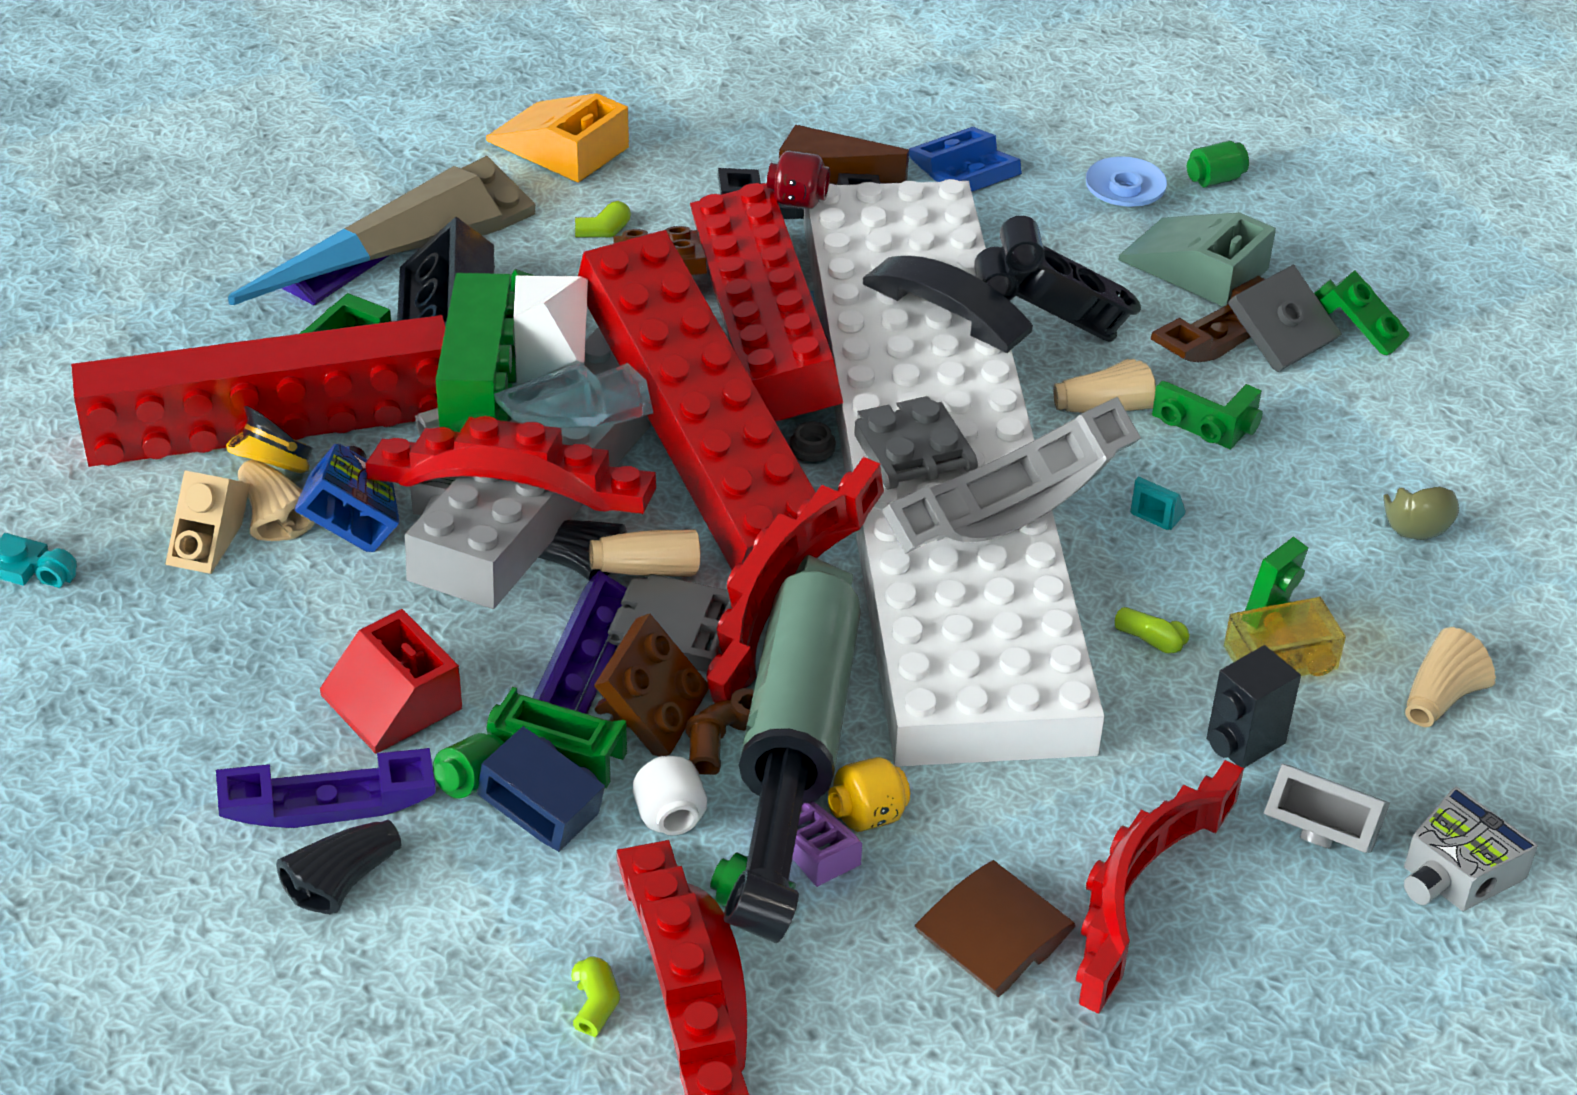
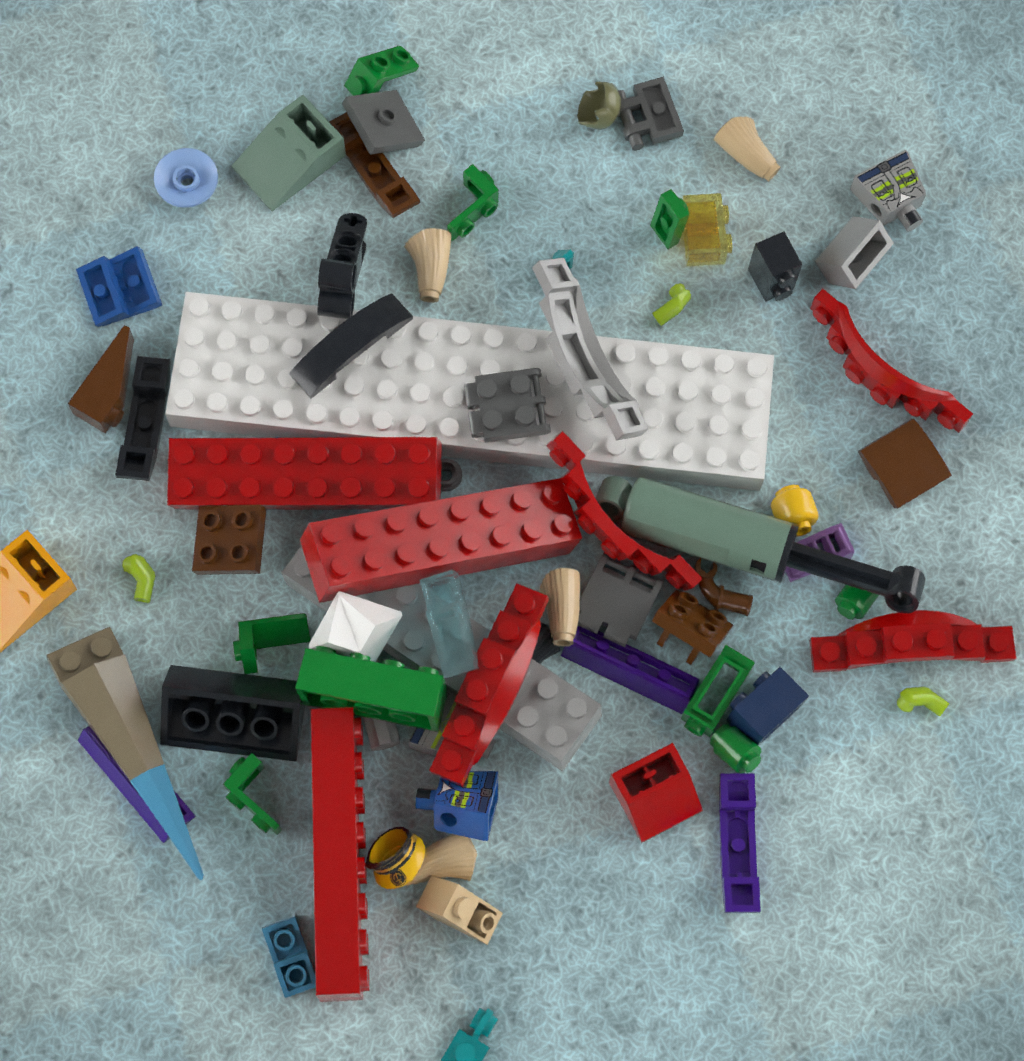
camera: 80 degrees left, 30 degrees up
black piece [276,819,402,915] -> none
white head [633,756,707,836] -> none
dark red head [767,150,830,209] -> none
green brick [1186,140,1249,188] -> none
none -> dark grey plate [618,76,684,151]

